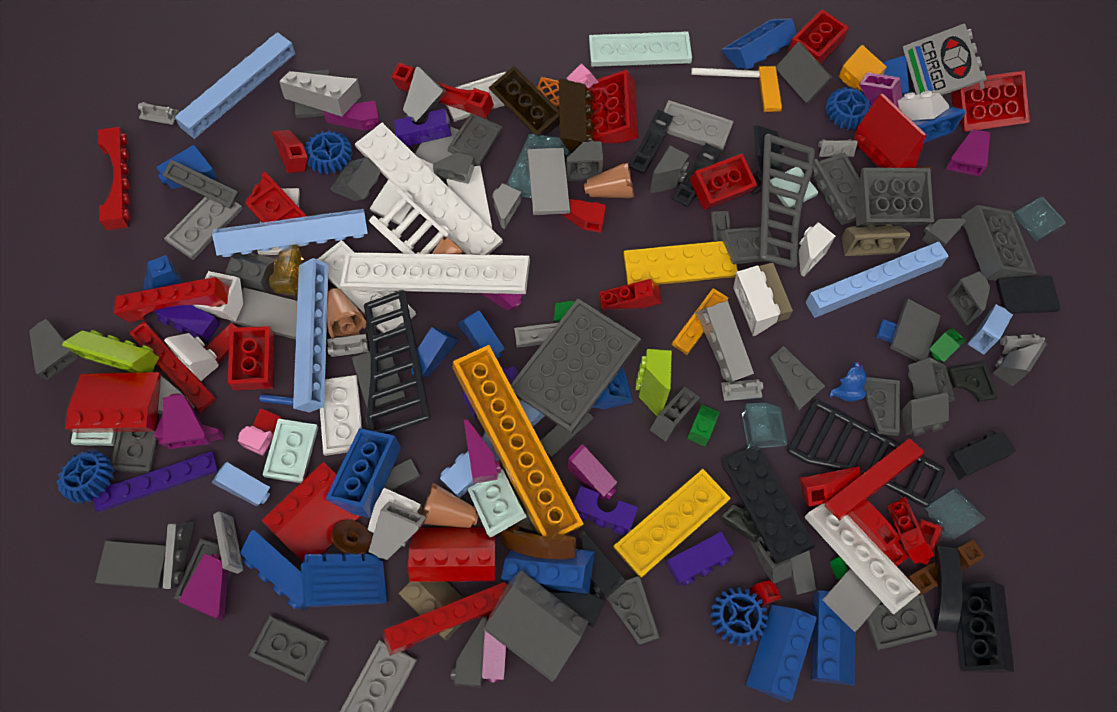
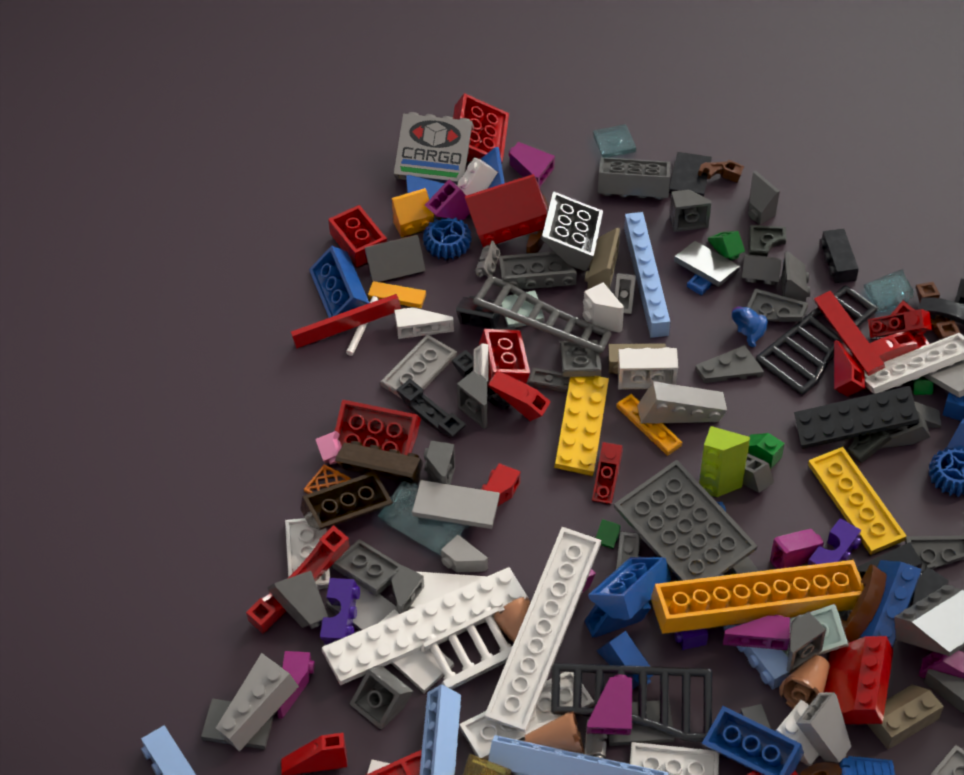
camera: 70 degrees left, 15 degrees down
blue gear [304,129,353,175] -> none
red arch [382,582,506,656] -> none
nougat cone [584,163,634,199] -> none
light aqua plate [589,32,692,67] -> none
dark purple brick [665,532,734,586] -> none
light grey hinge [721,379,763,401] -> none
clear light blue slope [742,402,787,448] -> none
red slope [750,580,781,607] -> none
dark grey slope [922,218,966,248] -> none
light blue slope [968,304,1013,355] -> none
light grey hinge [1000,334,1045,355] -> none
none -> red tile [291,294,401,349]
none -> white slope [395,308,454,339]
none -> white tile [474,343,488,381]
none -> red slope [487,370,551,421]
none -> magenta slope [587,674,632,735]
none -> blue slope [588,557,671,620]
none -> light grey slope [615,274,636,314]
none -> reddish brown piece [697,160,744,183]
none -> dark grey slope [786,612,826,673]

